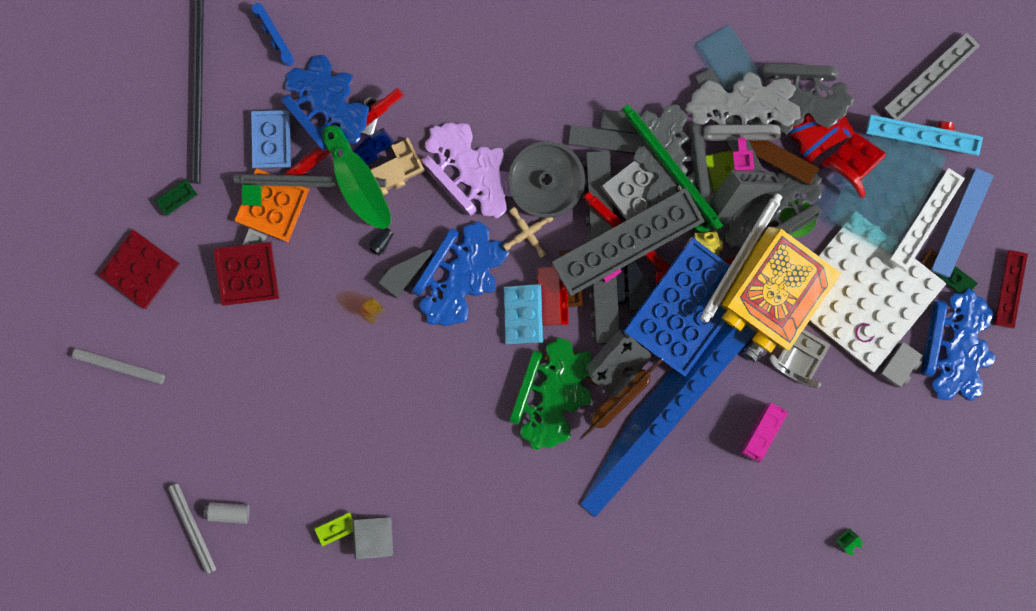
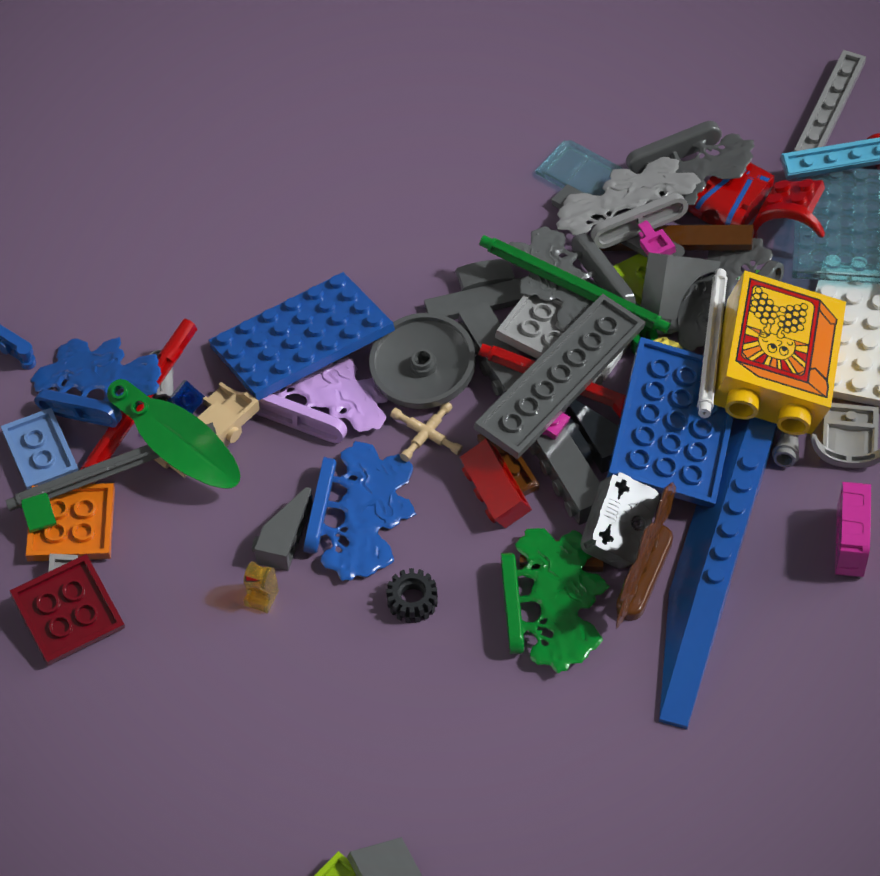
camera: 20 degrees left, 30 degrees down
black cone [367,228,394,256] -> none
medium azure plate [504,284,543,345] -> none
none -> blue plate [208,272,395,401]
none -> black tyre [386,568,438,623]

